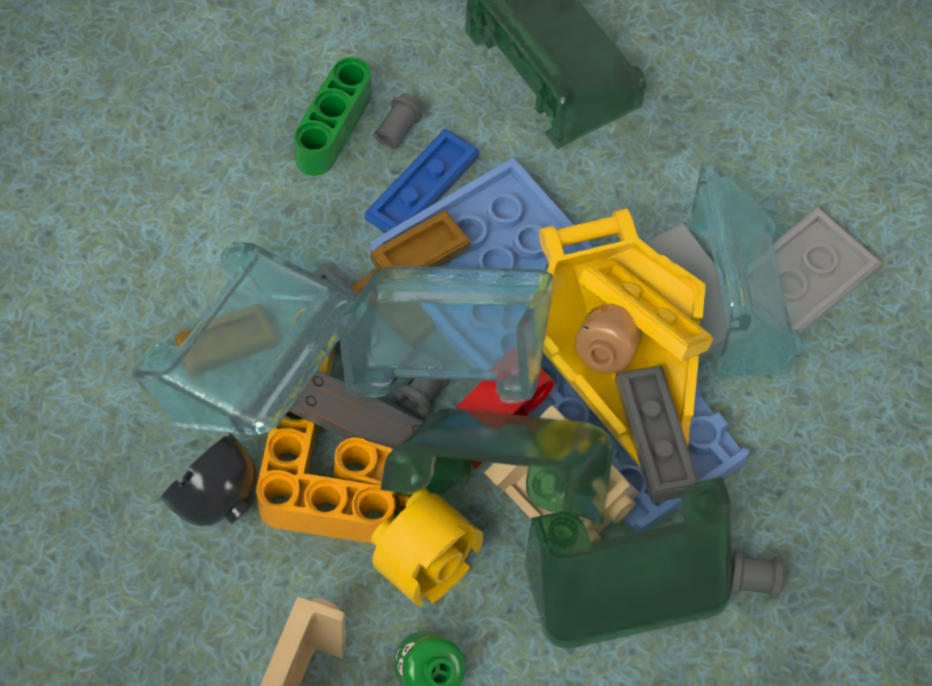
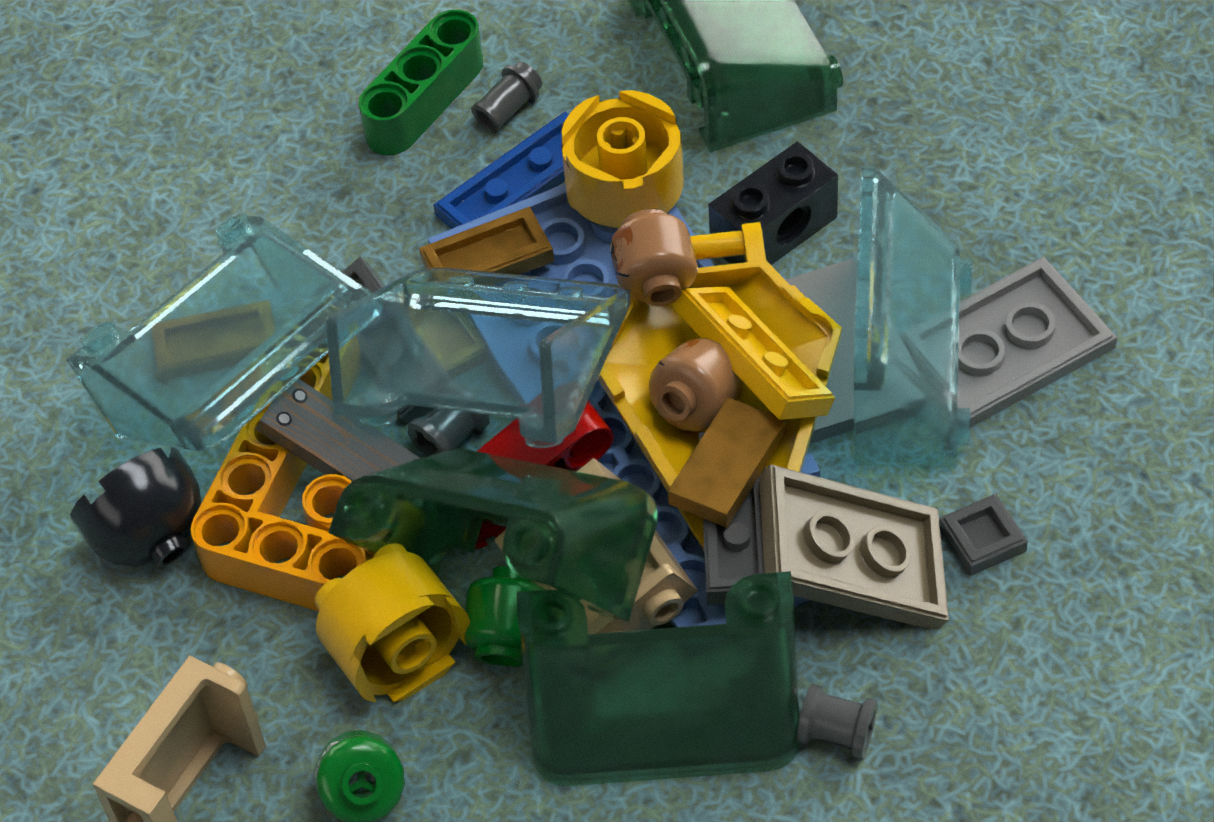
camera: 20 degrees right, 5 degrees down
none -> green head [464,566,551,667]
none -> yellow brick [561,90,684,228]
none -> medium nougat head [610,209,698,306]
none -> pearl gold tile [668,397,786,528]
none -> black brick [708,141,838,265]
none -> dark tan tile [759,464,949,629]
none -> dark grey tile [939,493,1028,576]

